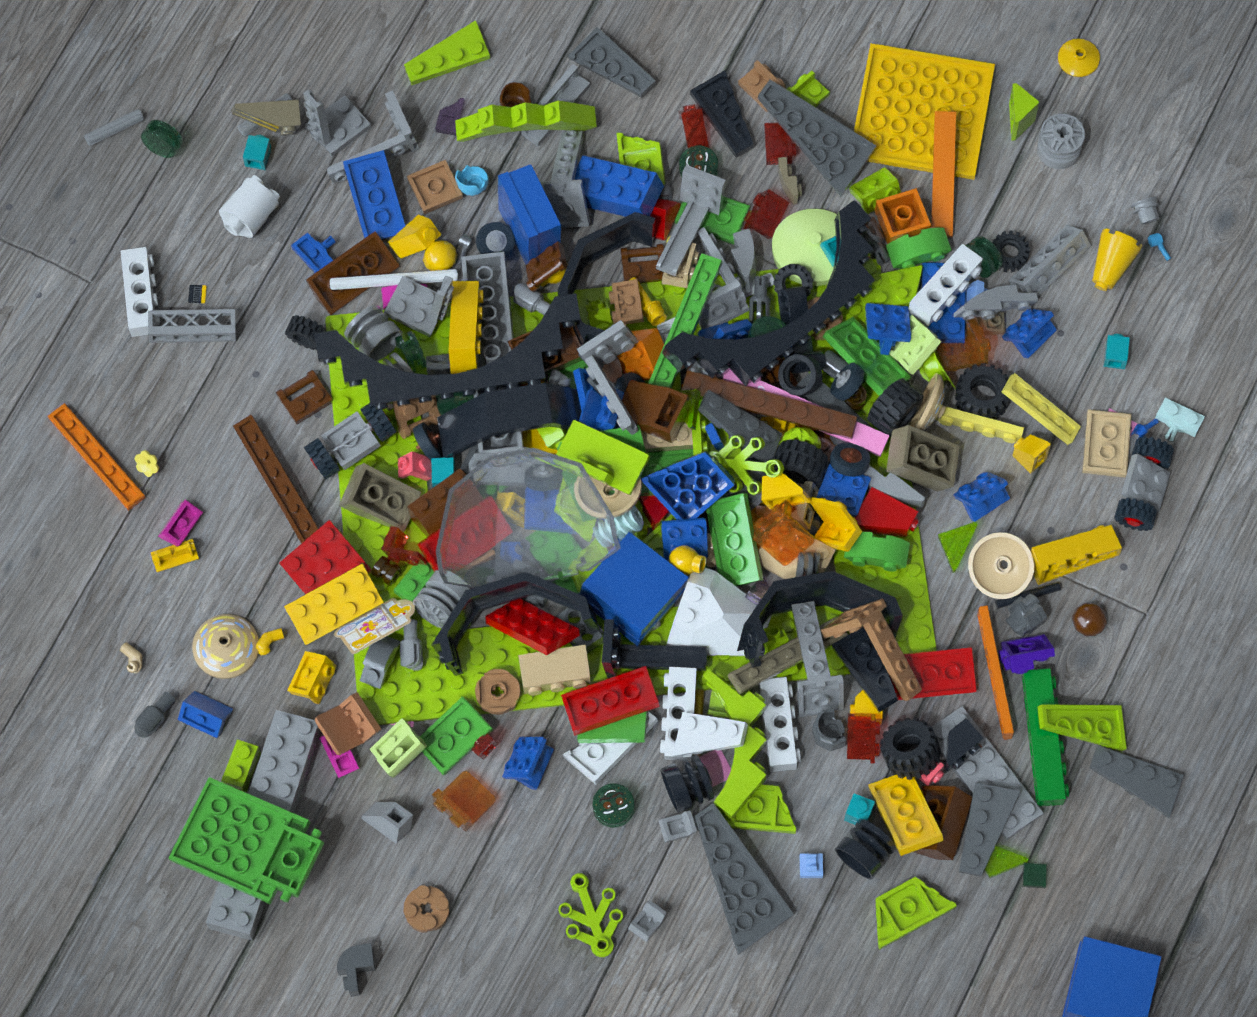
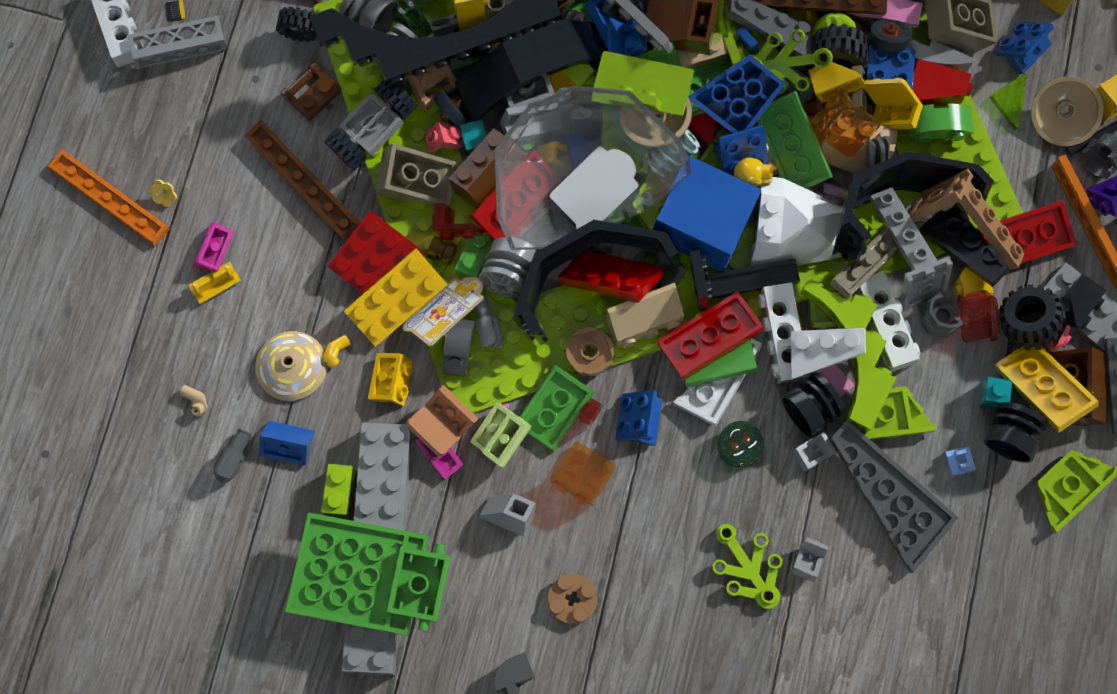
camera: 15 degrees left, 5 degrees up
none -> white sticker [550,146,638,229]

